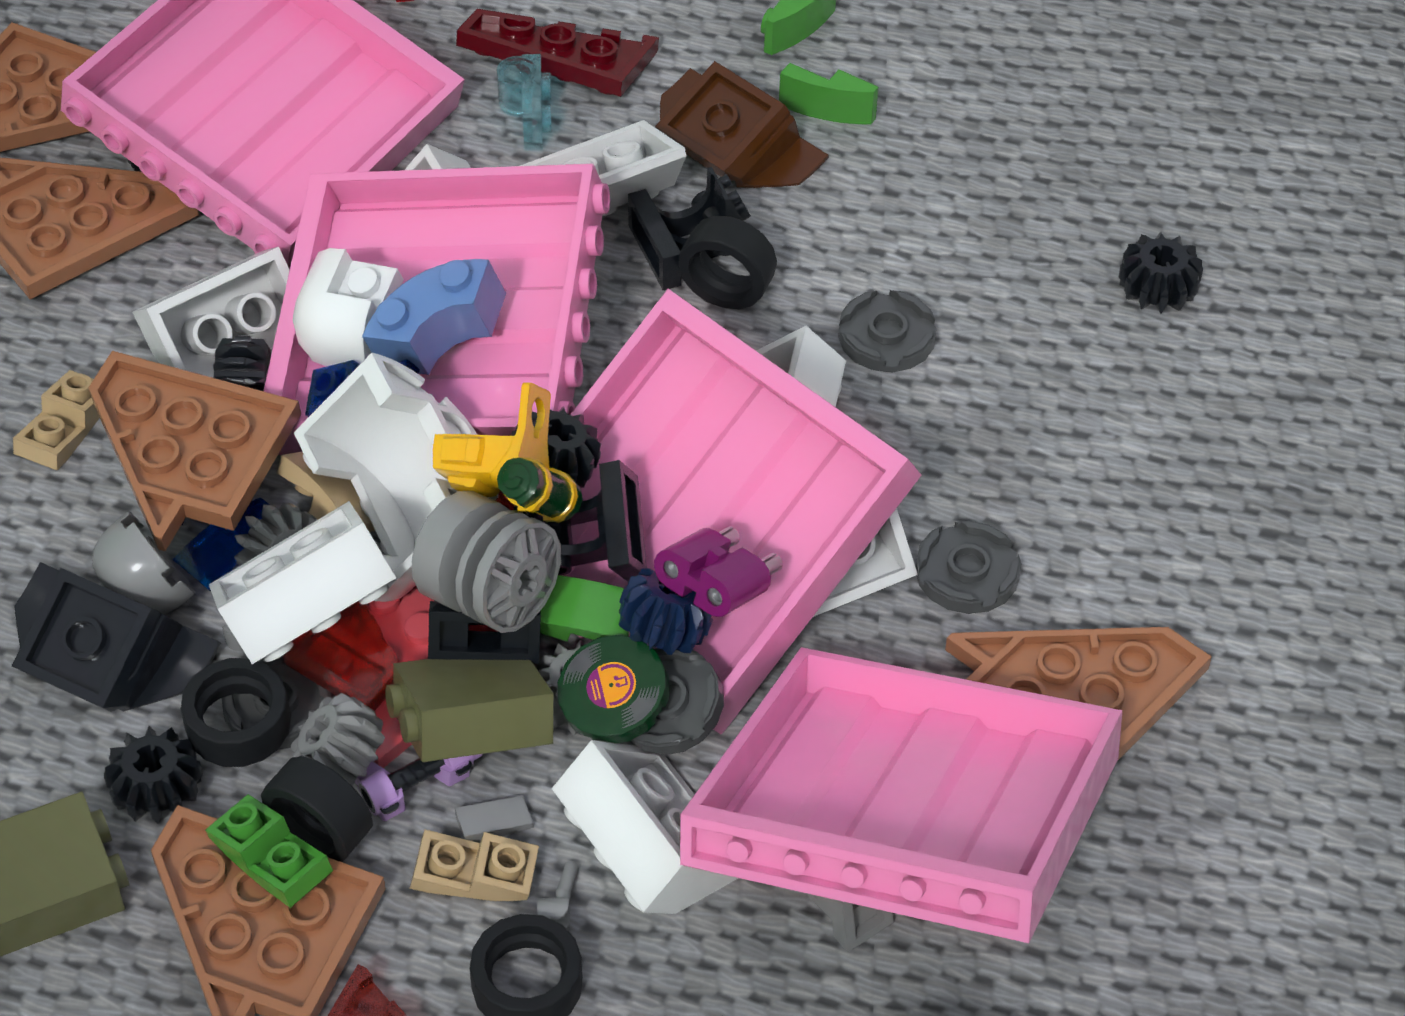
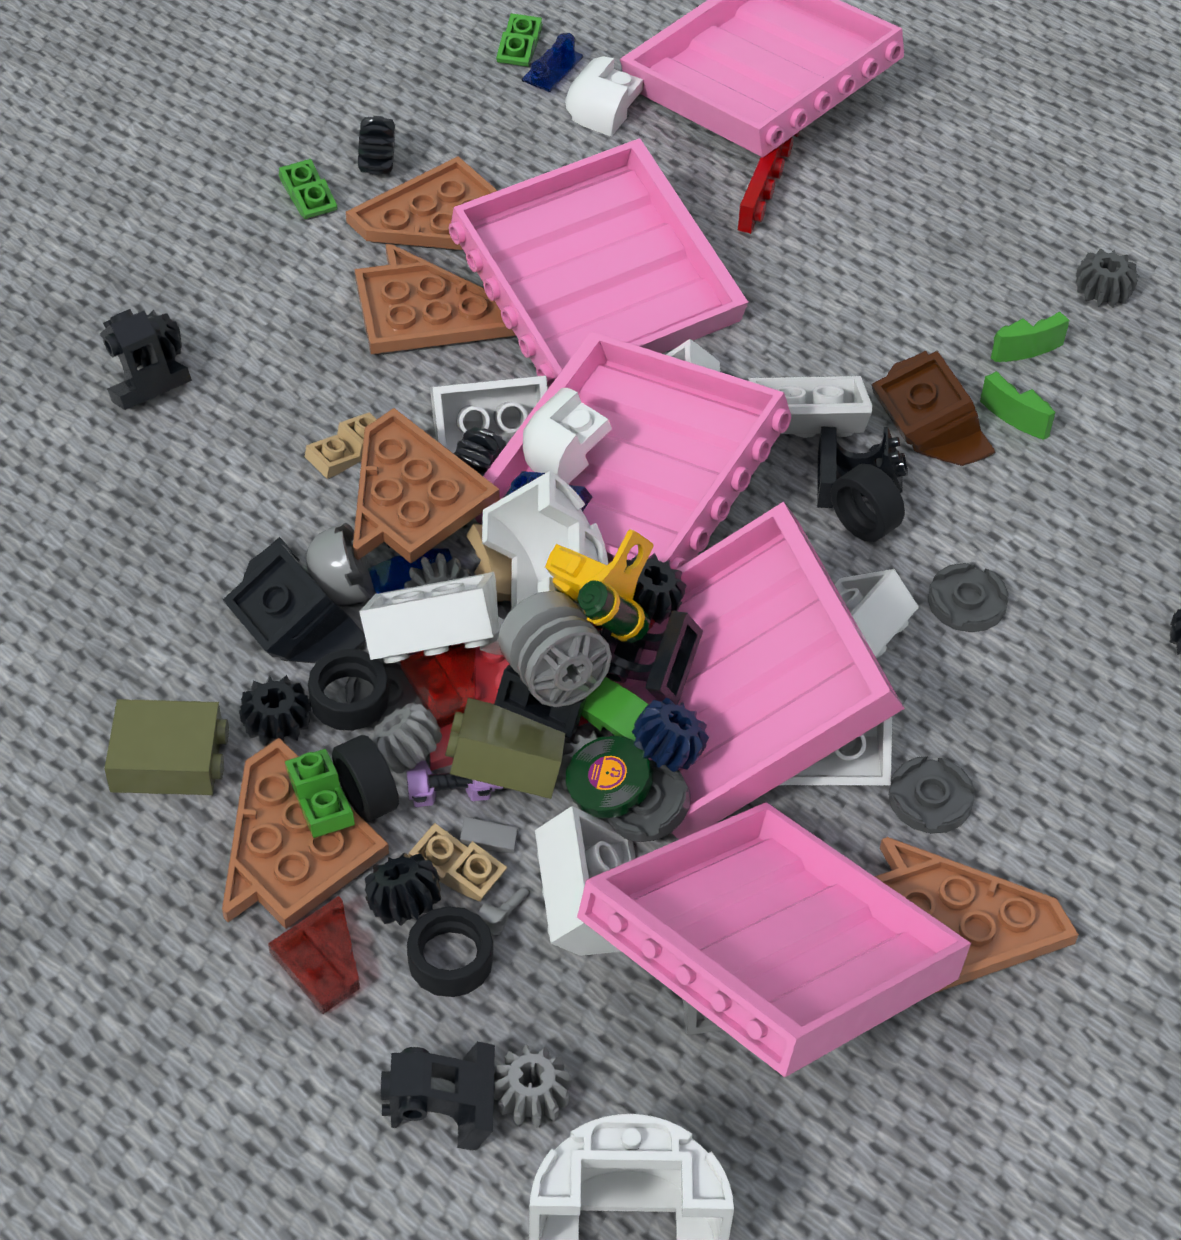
camera: 25 degrees right, 0 degrees up
medium blue brick [362,259,506,375] -> none
dark red wing [456,9,659,97] -> none
clear light blue plate [497,54,552,151] -> none
magenta piece [654,527,783,617] -> none
none -> black gear [365,853,441,926]

